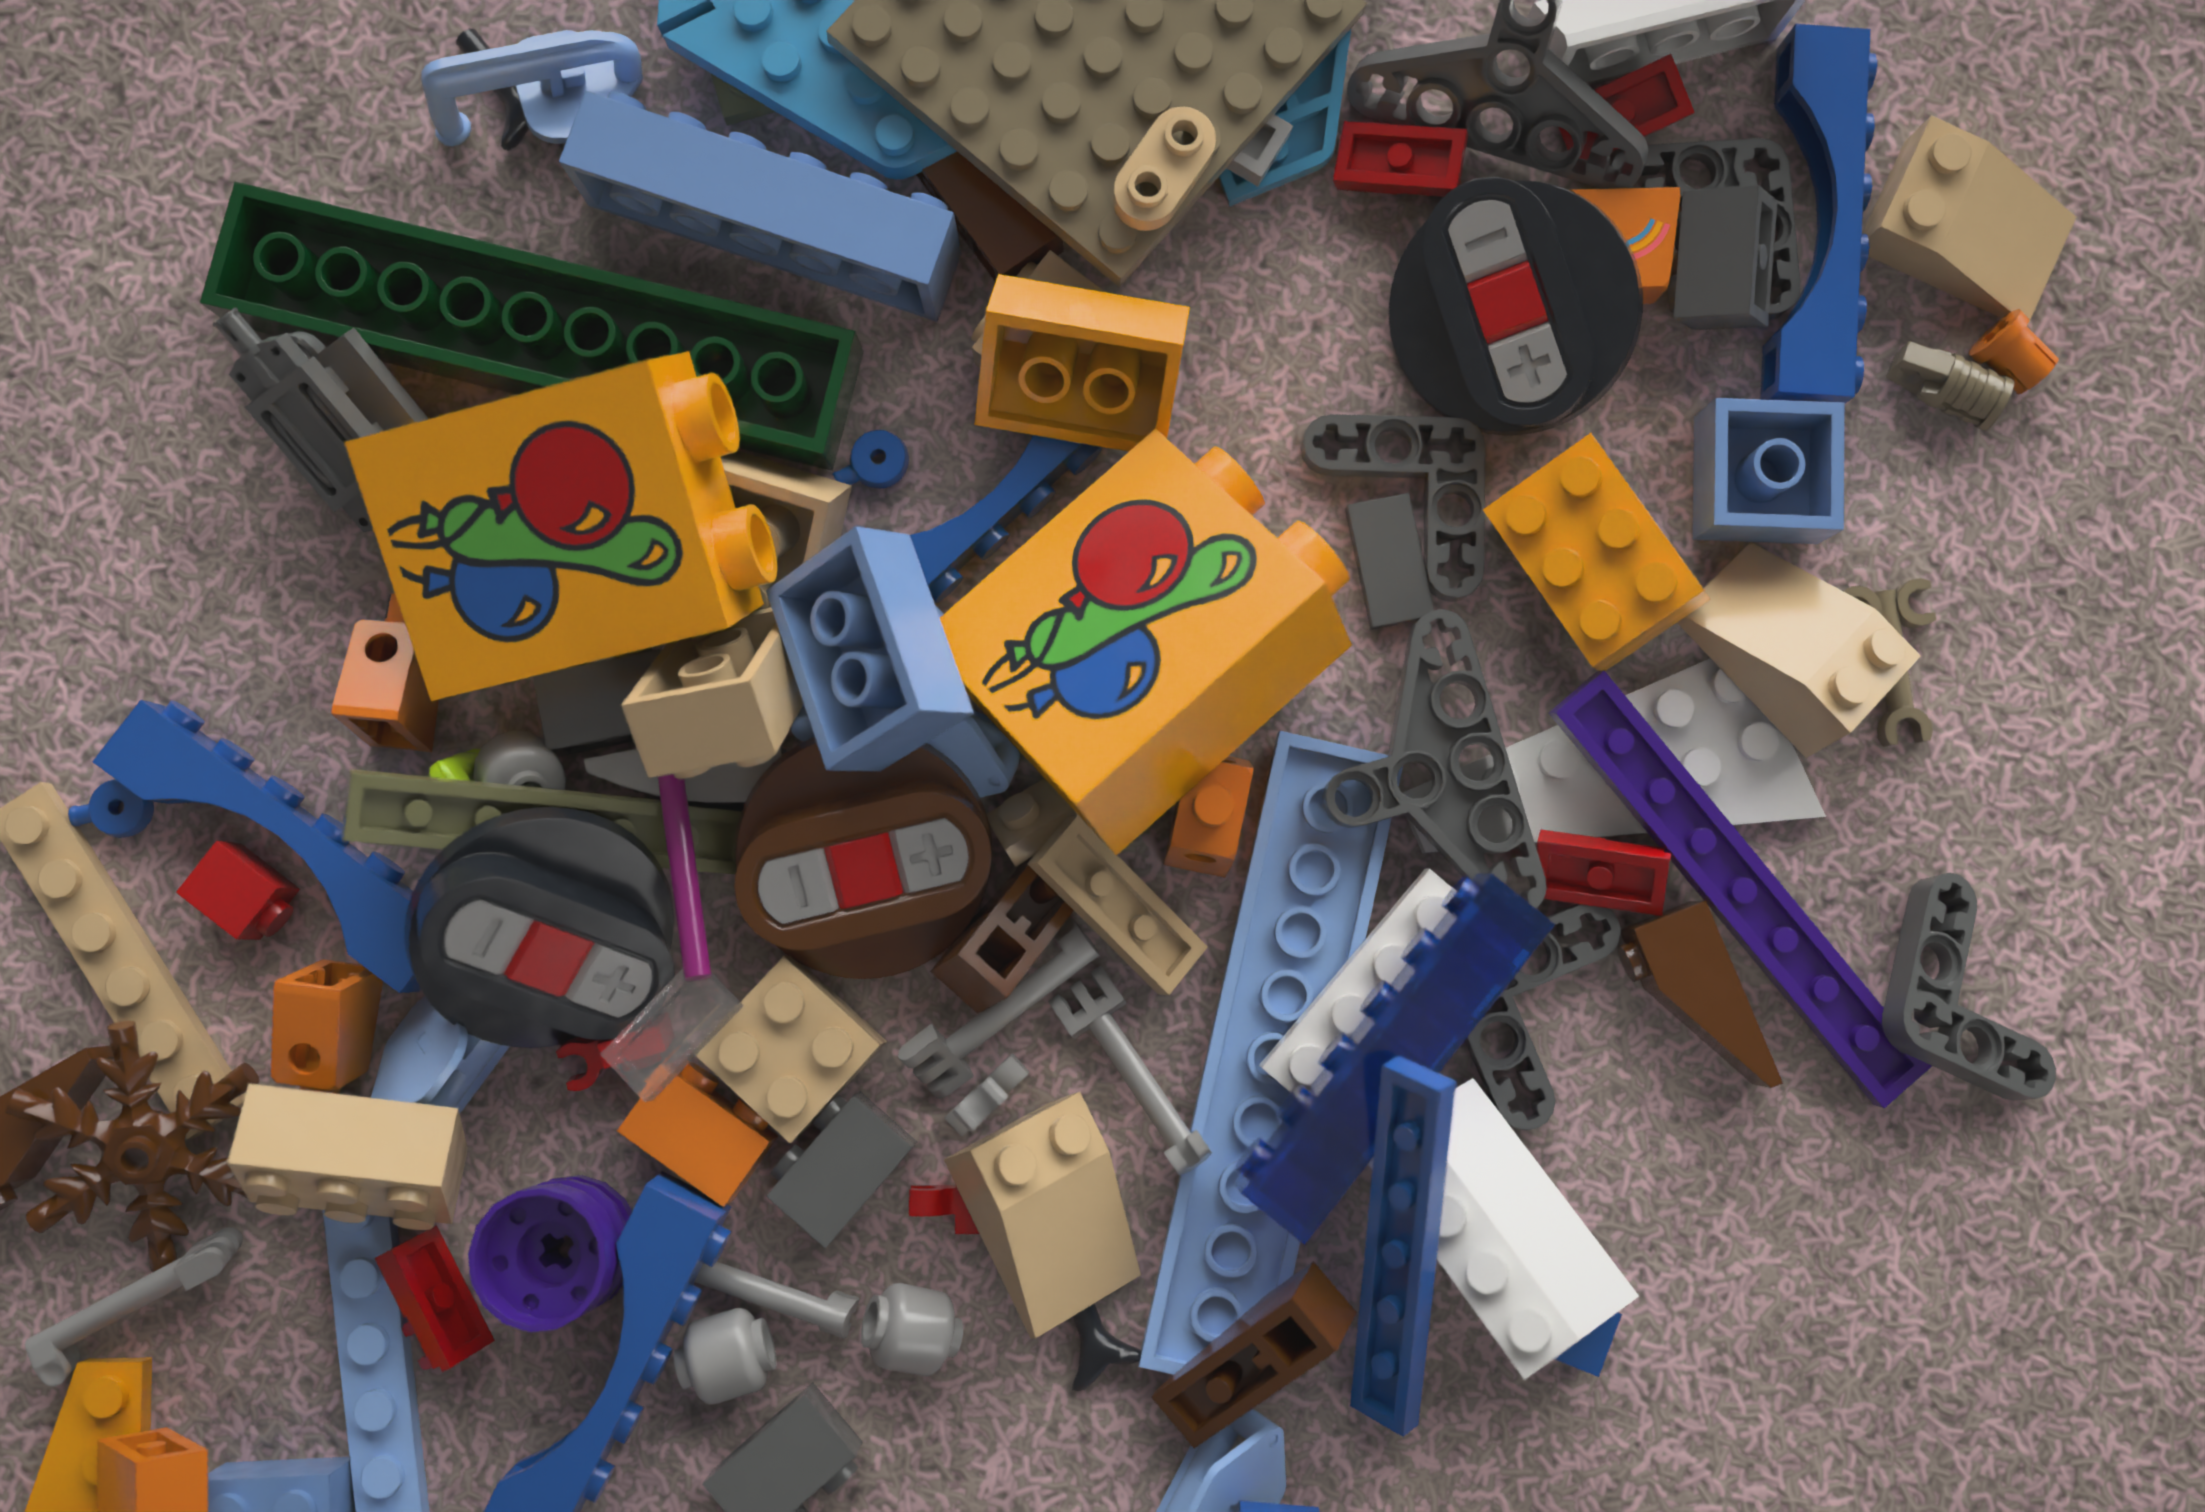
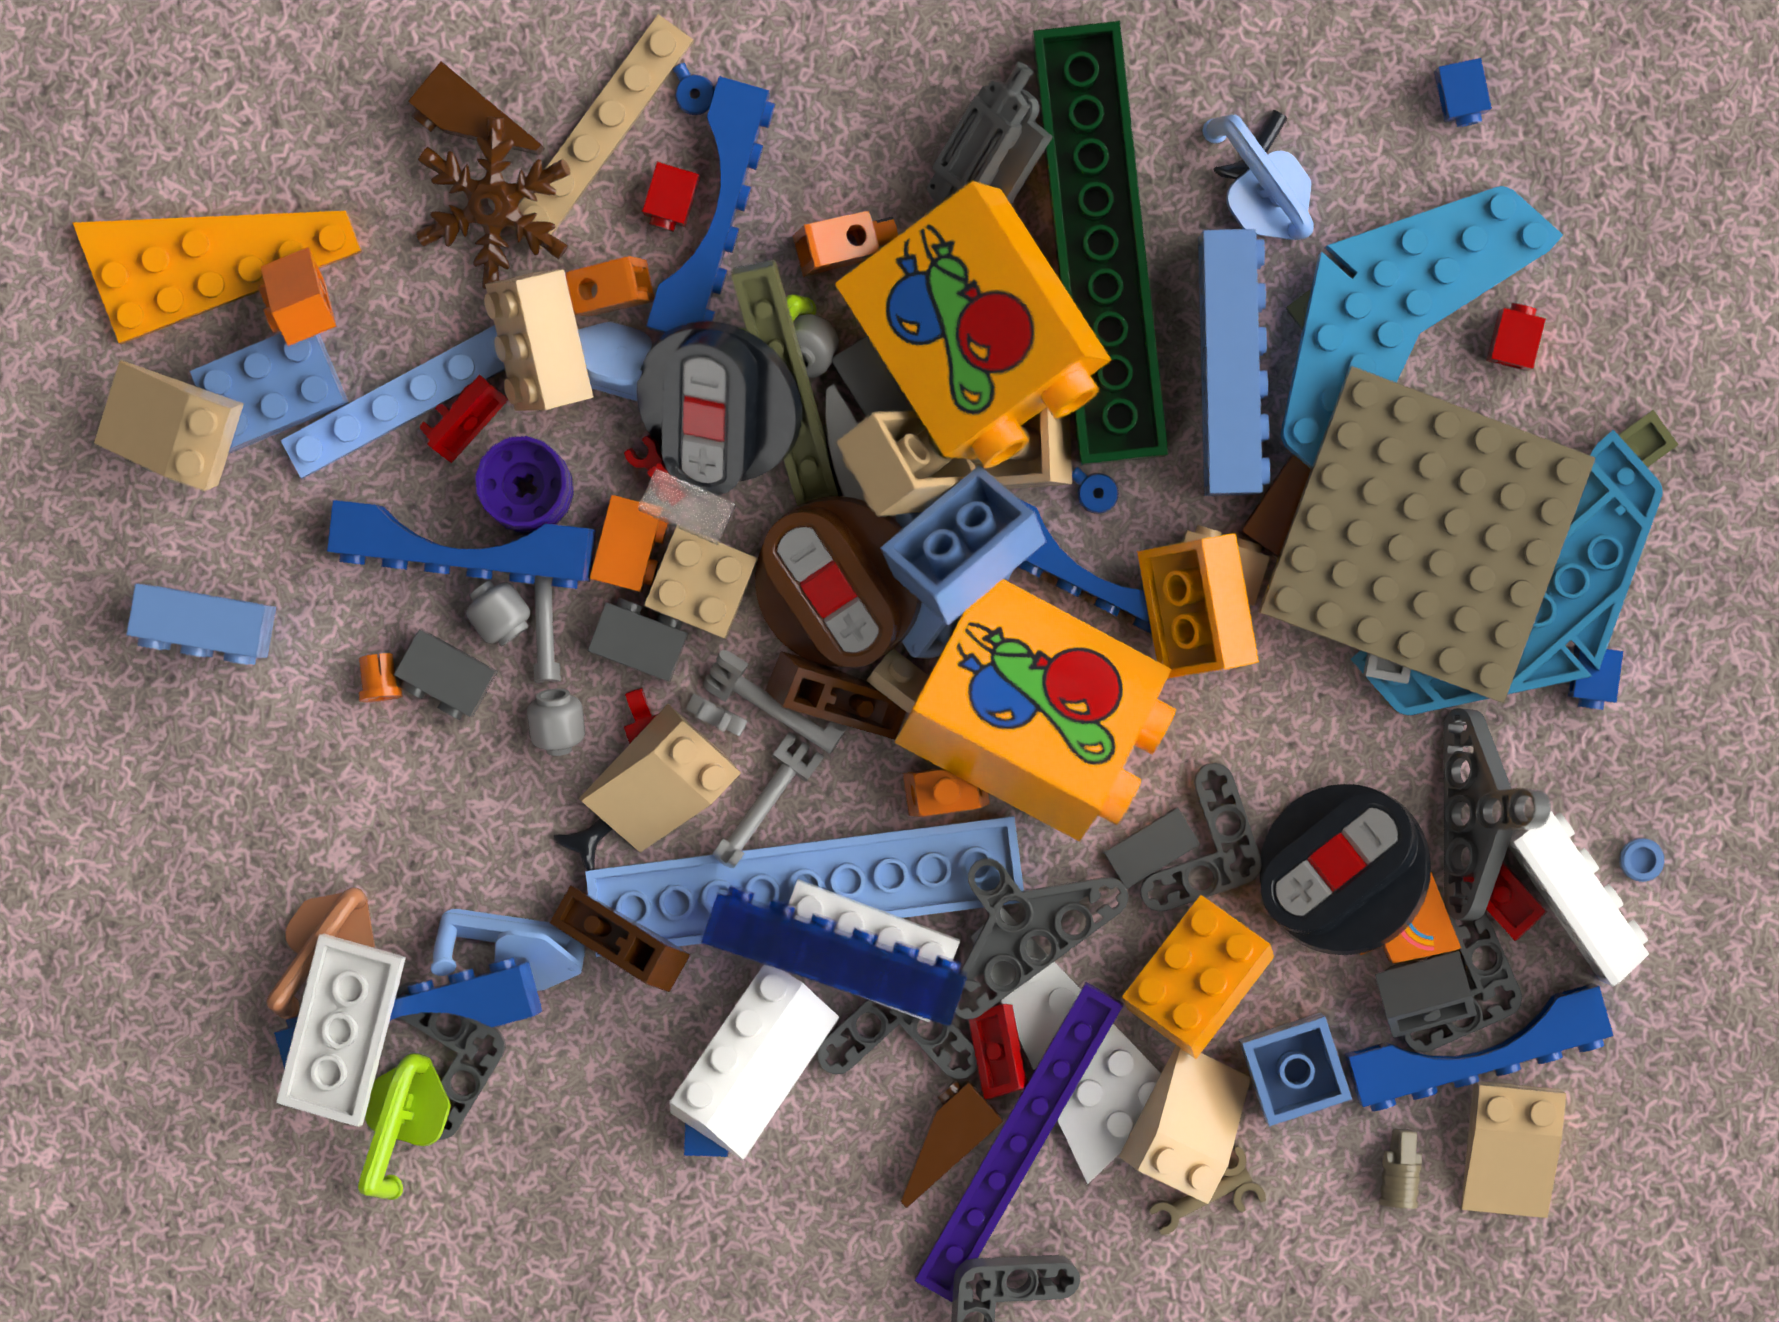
camera: 75 degrees right, 5 degrees up
light grey hinge [25,1227,243,1386] -> none
magenta bar [657,774,712,981] -> none
tan plate [1027,815,1208,995] -> none
tan plate [1113,107,1216,231] -> none
red plate [1333,121,1469,197] -> none
blue plate [1350,1056,1456,1437] -> none
orange bush [1968,309,2059,394] -> none

